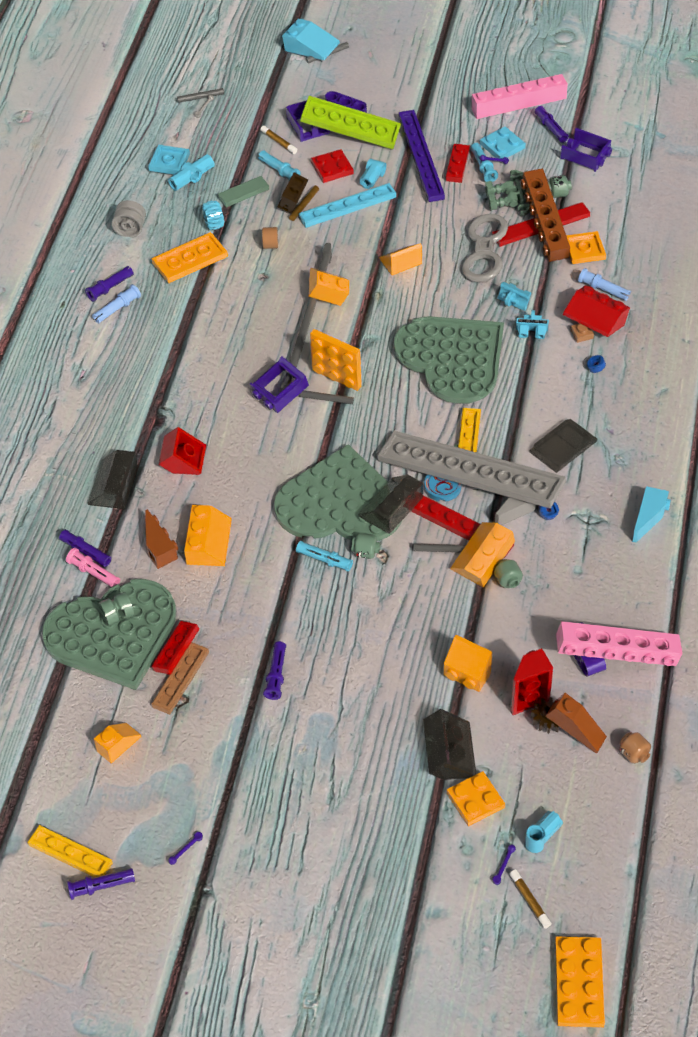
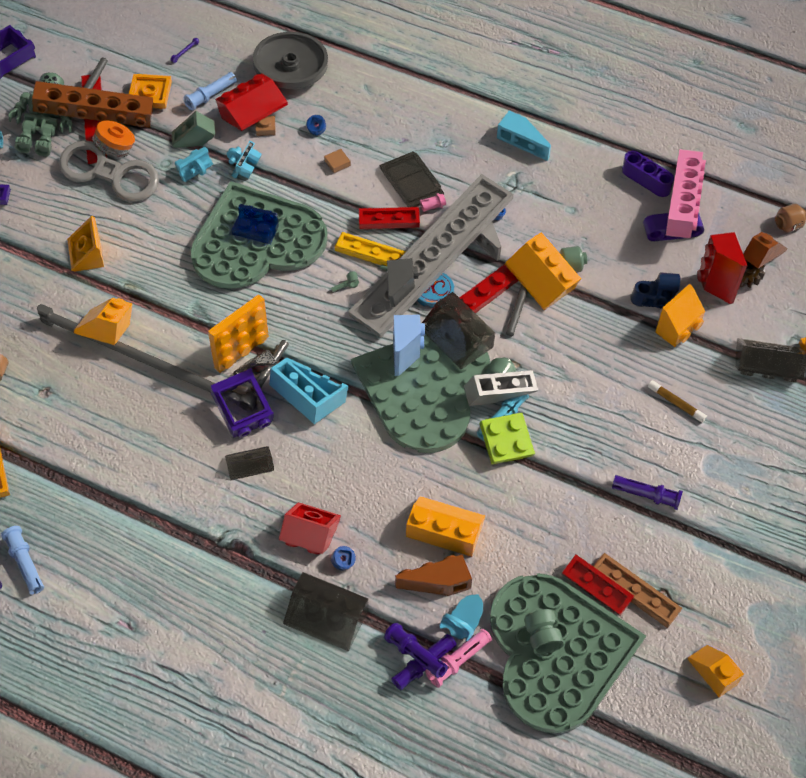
camera: 80 degrees left, 5 degrees up
none -> dark grey bar [84,57,108,89]
none -> orange piece [92,121,135,158]
none -> dark purple hinge [170,38,199,63]
none -> sand green slope [172,111,215,148]
none -> clear smoke slope [225,446,274,480]
none -> clear blue bracket [232,204,279,245]
none -> clear smoke slope [233,350,277,376]
none -> dark grey dish [253,32,328,89]
none -> medium azure wedge [269,358,348,424]
none -> medium nougat tile [324,149,351,173]
none -> sand green hand [331,271,359,292]
none -> blue tile [331,546,356,571]
none -> red plate [359,207,420,229]
none -> dark purple pin [384,623,448,678]
none -> dark grey slope [387,258,418,307]
none -> light blue slope [393,315,425,376]
none -> bright pink pin [420,193,446,212]
none -> medium azure piece [439,594,483,641]
none -> light grey slope [464,370,538,406]
none -> lime plate [479,413,535,465]
none -> dark purple beam [622,151,674,197]
none -> dark blue piece [630,272,680,309]
none -> pearl gold bar [648,380,707,423]

